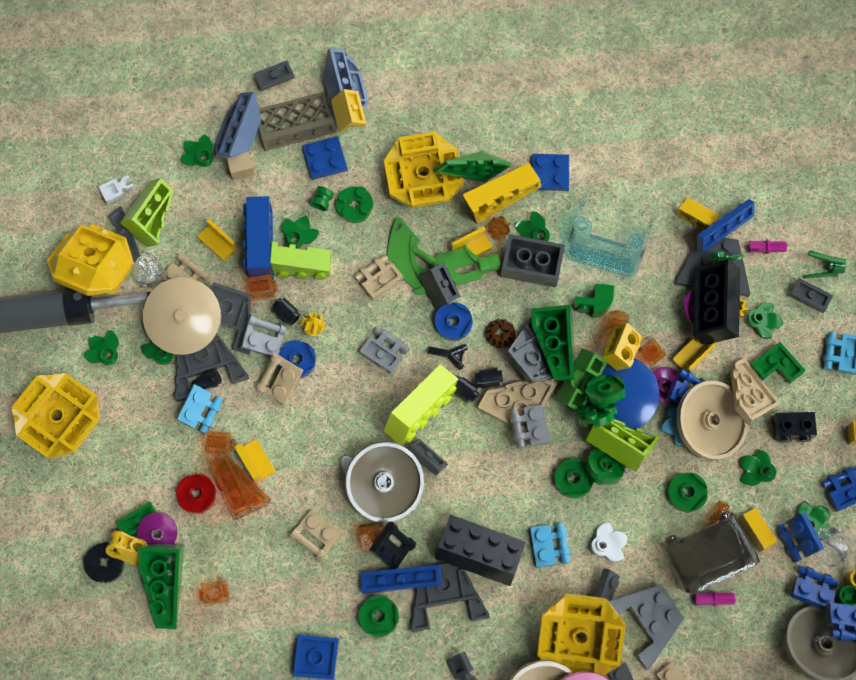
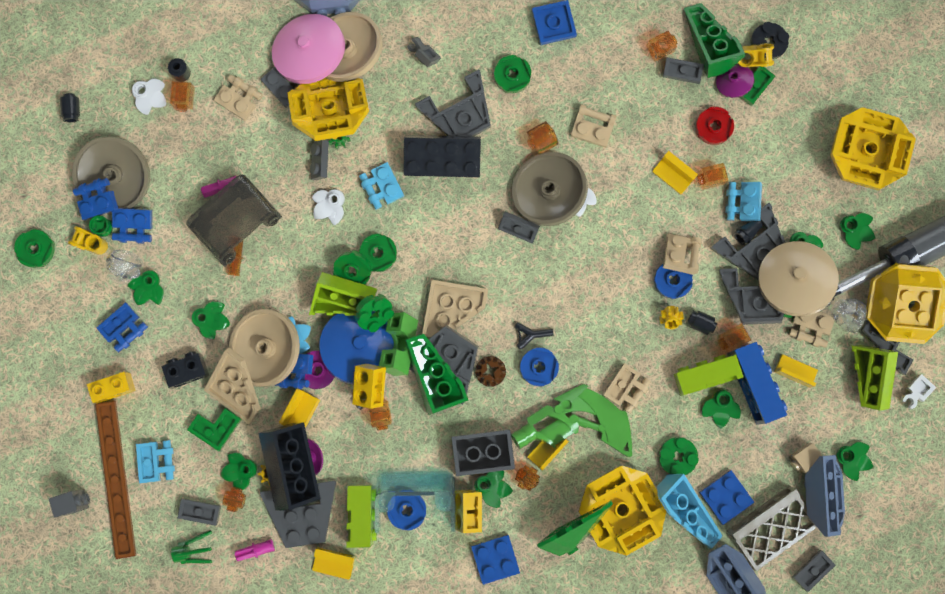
camera: 160 degrees right, 10 degrees up
clear orange wedge [209,455,271,521] -> none
light grey plate [240,314,287,357] -> none
green wheel [310,186,334,211] -> none
yellow panel [331,89,366,132] -> none
light grey plate [360,327,410,374] -> none
blue plate [361,565,442,594] -> none
black plate [369,521,416,569] -> none
neon yellow brick [383,364,458,446] -> none
black panel [419,263,461,309] -> none
black brick [454,376,479,403] -> none
yellow wedge [462,163,542,224] -> none
black brick [474,367,503,389] -> none
light grey plate [509,404,551,449] -> none
green brick [573,284,614,318] -> none
green plate [585,375,626,408] -> none
dark grey wing [608,584,684,670] -> none
clear orange brick [638,338,667,367] -> none
green plate [667,473,708,513] -> none
blue plate [697,199,755,253] -> none
green plate [708,251,745,263] -> none
yellow panel [738,508,778,552] -> none
blue plate [776,512,825,563] -> none
none -> clear orange gear [223,487,246,512]
none -> lime wedge [346,485,377,548]
none -> blue plate [387,491,426,530]
none -> yellow brick [455,490,482,533]
none -> medium azure wedge [657,474,722,549]
none -> dark grey plate [663,57,704,84]

